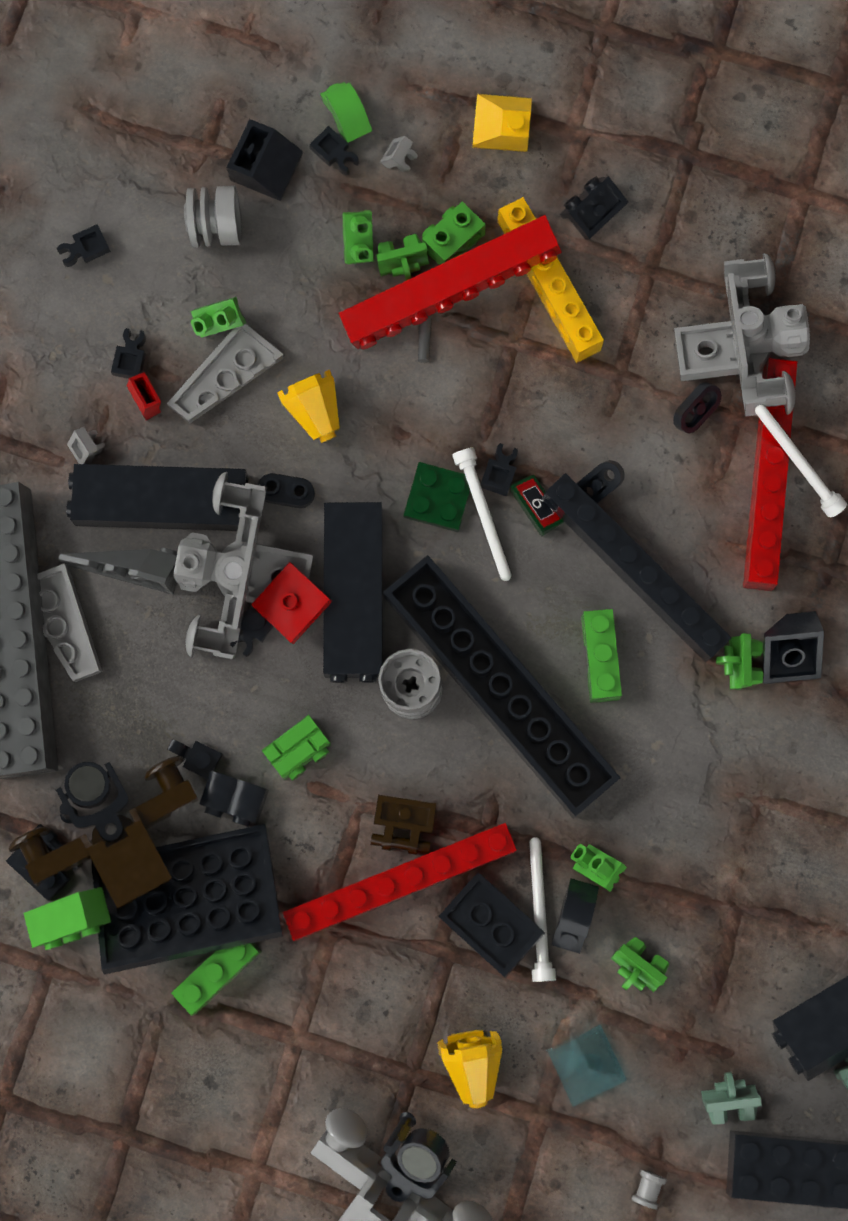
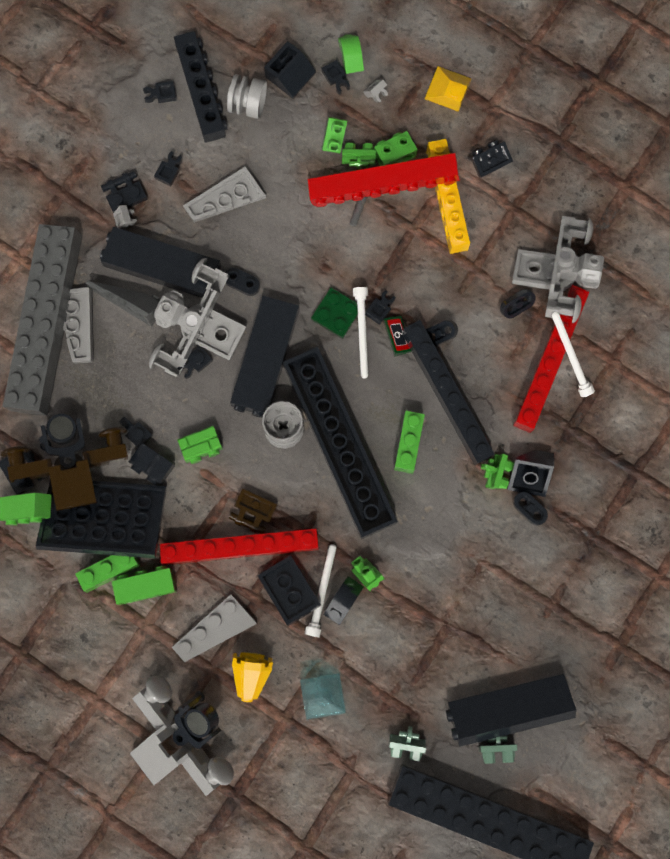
camera: 10 degrees right, 0 degrees up
red piece [127,372,161,420] -> none
bright green hips [191,297,246,338] -> none
red plate [251,562,332,644] -> none
yellow cone [277,370,340,443] -> none
bright green hips [611,937,669,992] -> none
light grey bush [631,1169,667,1210] -> none
none -> black plate [101,171,148,213]
none -> bright green brick [112,566,177,605]
none -> light grey wing [172,594,257,662]
none -> black brick [174,31,228,143]
none -> black plate [513,492,548,526]

